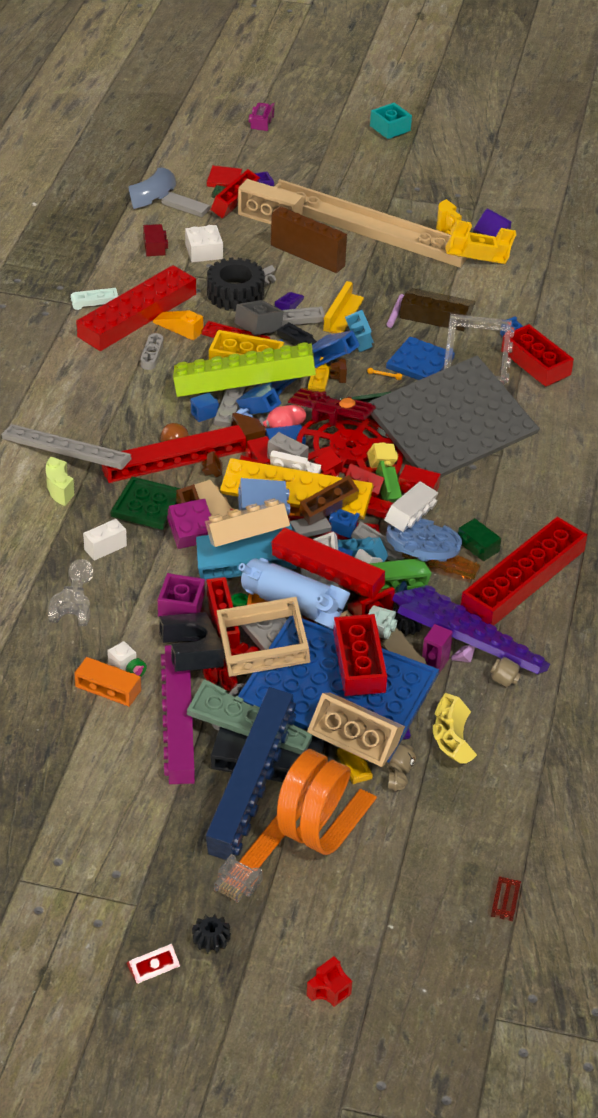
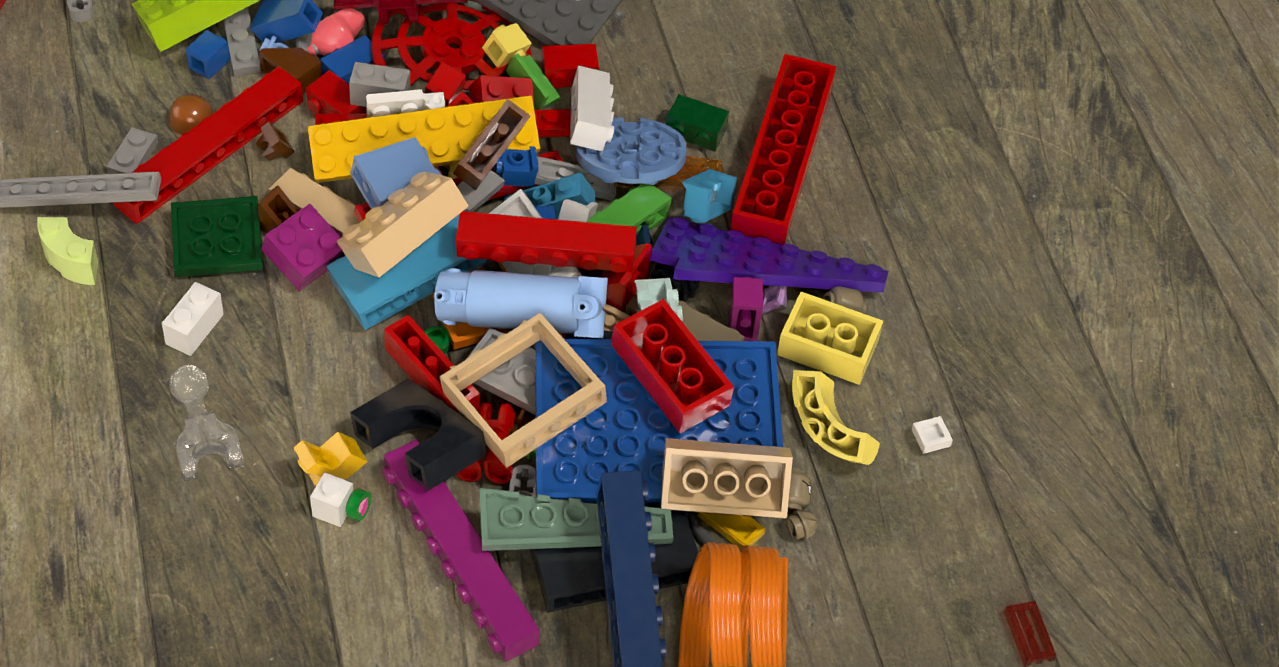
camera: 30 degrees left, 10 degrees up
orange brick [74,657,141,707] -> none
magenta brick [157,573,205,617] -> none
none -> light grey plate [106,127,158,174]
none -> yellow brick [294,432,368,486]
none -> dark azure window [682,169,737,223]
none -> light yellow brick [777,292,883,385]
none -> white plate [912,416,953,454]

